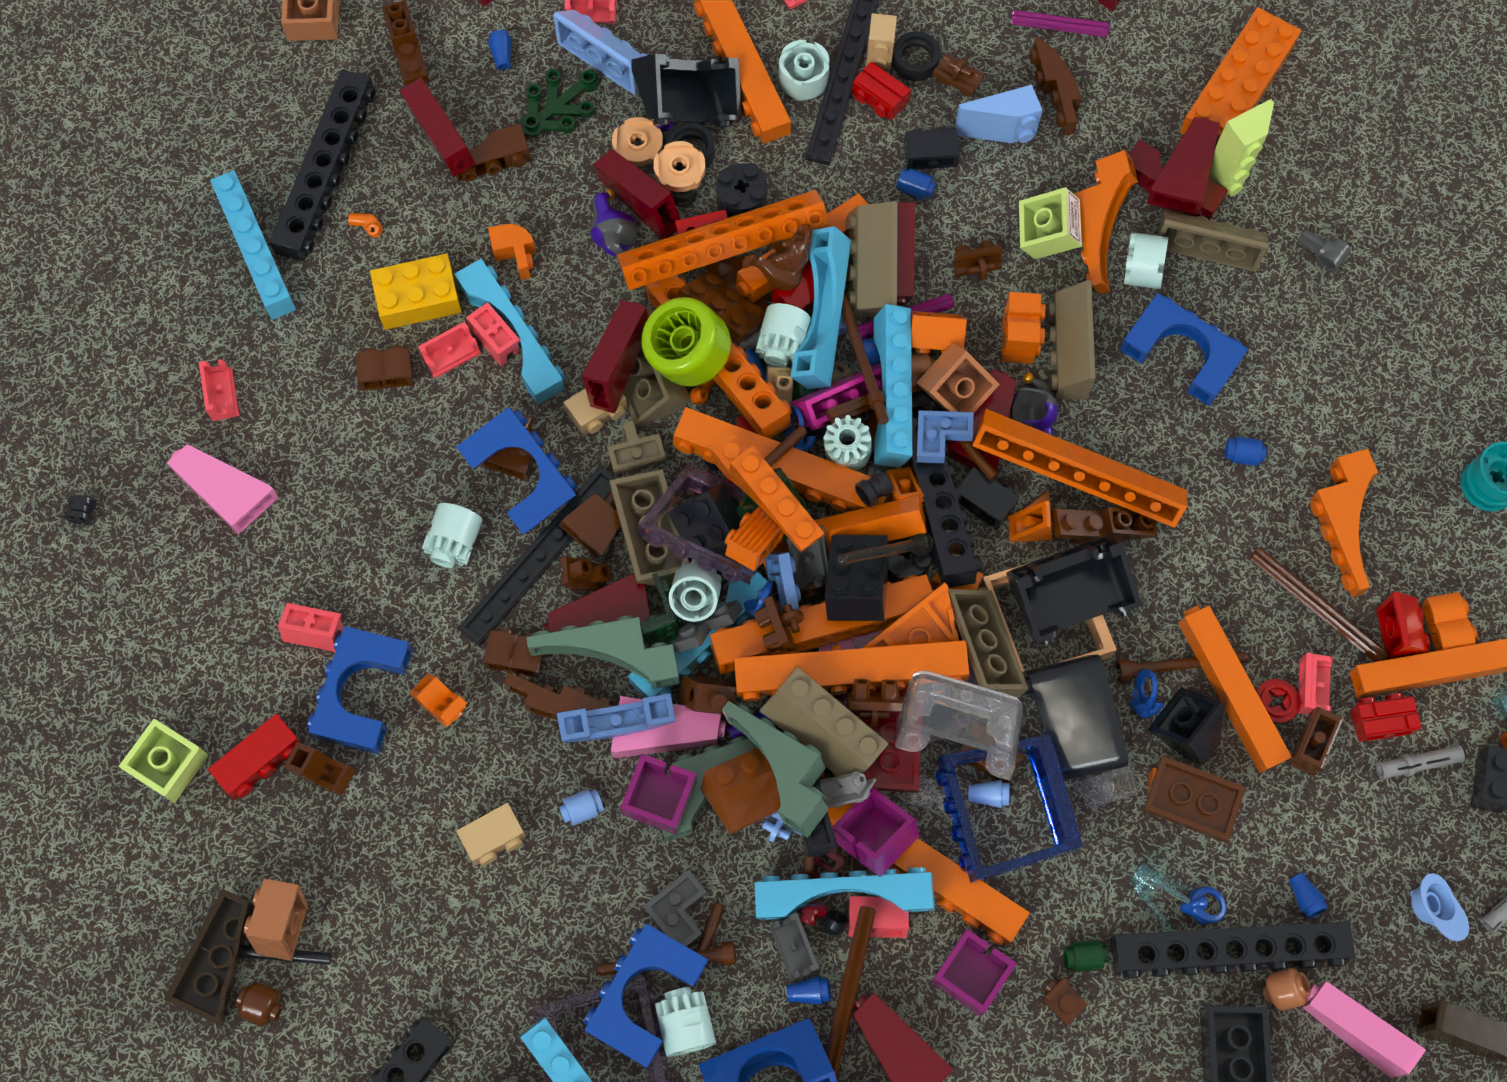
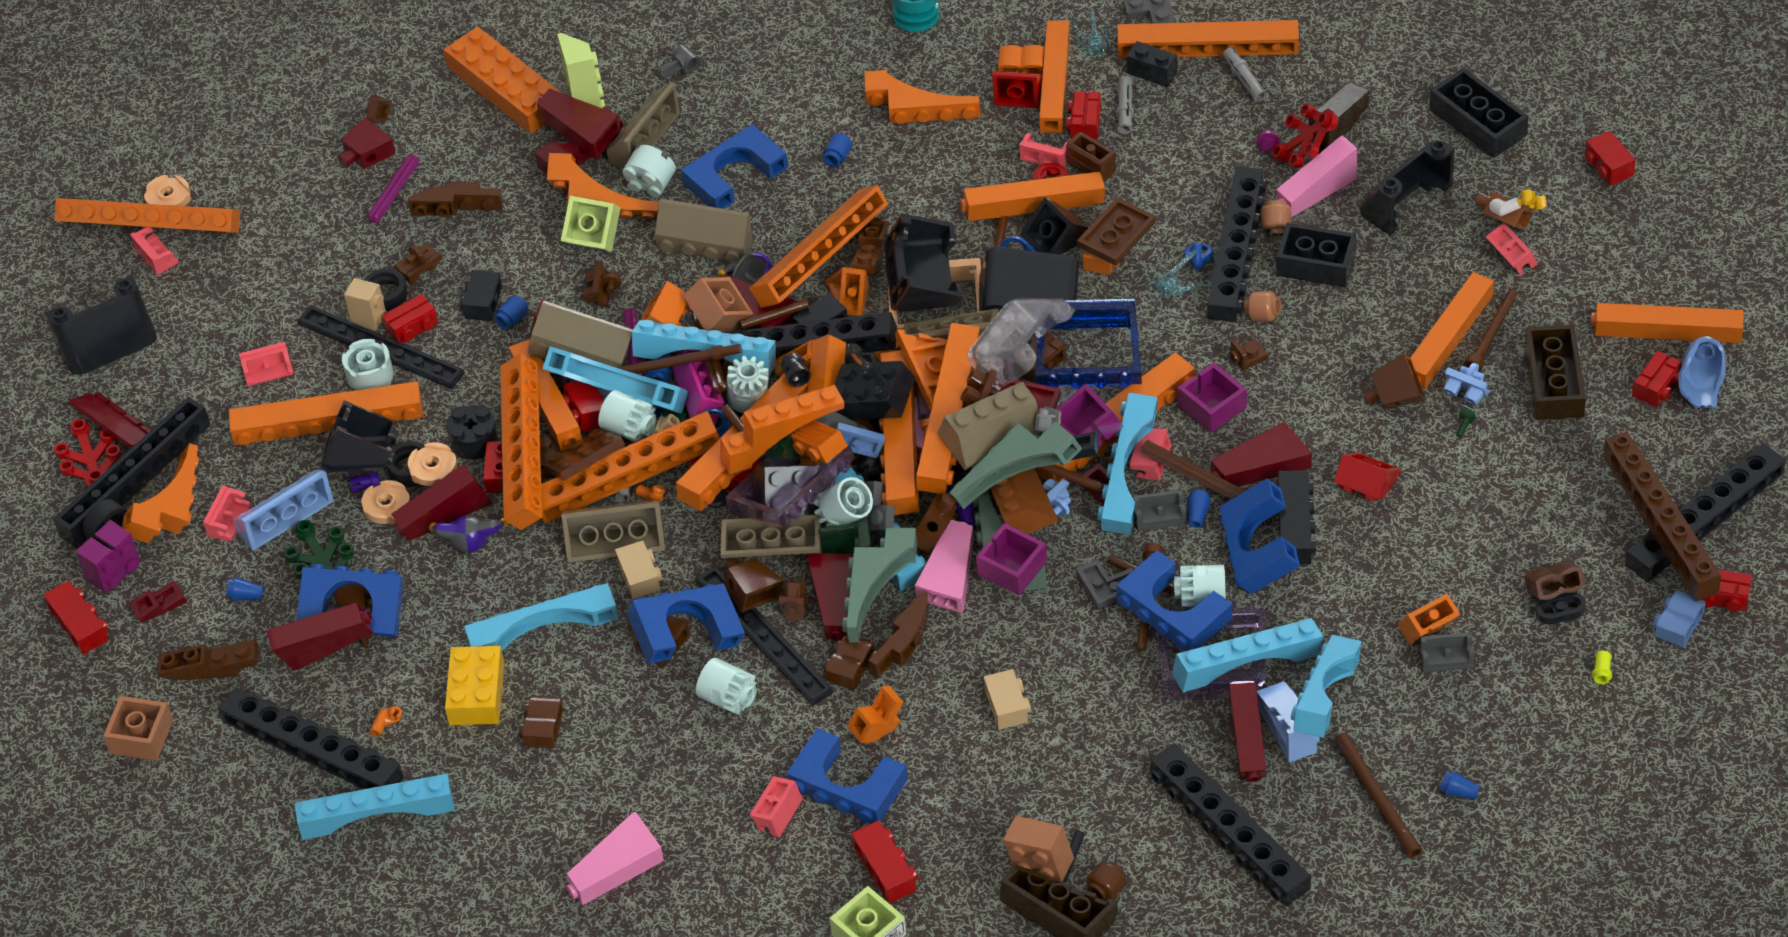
camera: 70 degrees left, 20 degrees down
coral hinge [199,359,239,421] -> none
reddish brown brick [283,742,356,796] -> none
coral hinge [418,322,481,378] -> none
coral hinge [466,302,520,366] -> none
orange brick [488,224,536,280] -> none
medium blue slope [557,693,676,742] -> none
light blue brick [559,789,604,826] -> none
dark red slope [582,300,649,414] -> none
dark tan hinge [607,420,666,475] -> none
lime wheel [642,297,731,386] -> none
reddish brown piece [742,225,810,291] -> none
blue piece [744,580,773,620] -> none
reddish brown hips [754,596,804,652] -> none
dark red arm [800,902,828,926] -> none
black hinge [823,910,849,936] -> none
medium blue plate [917,411,973,463] -> none
light blue slope [955,85,1042,143] -> none
light blue cone [968,780,1010,808] -> none
orange brick [1001,292,1046,364] -> none
dark green brick [1063,939,1109,972] -> none
clear slope [1079,766,1139,809] -> none
reddish brown axle [1250,547,1388,662] -> none
blue cone [1289,873,1328,919] -> none
light blue piece [1410,873,1469,942] -> none
none -> blue arch [296,564,405,638]
none -> nougat head [1244,291,1281,322]
none -> magenta plate [1257,130,1280,151]
none -> red plant [1272,103,1338,169]

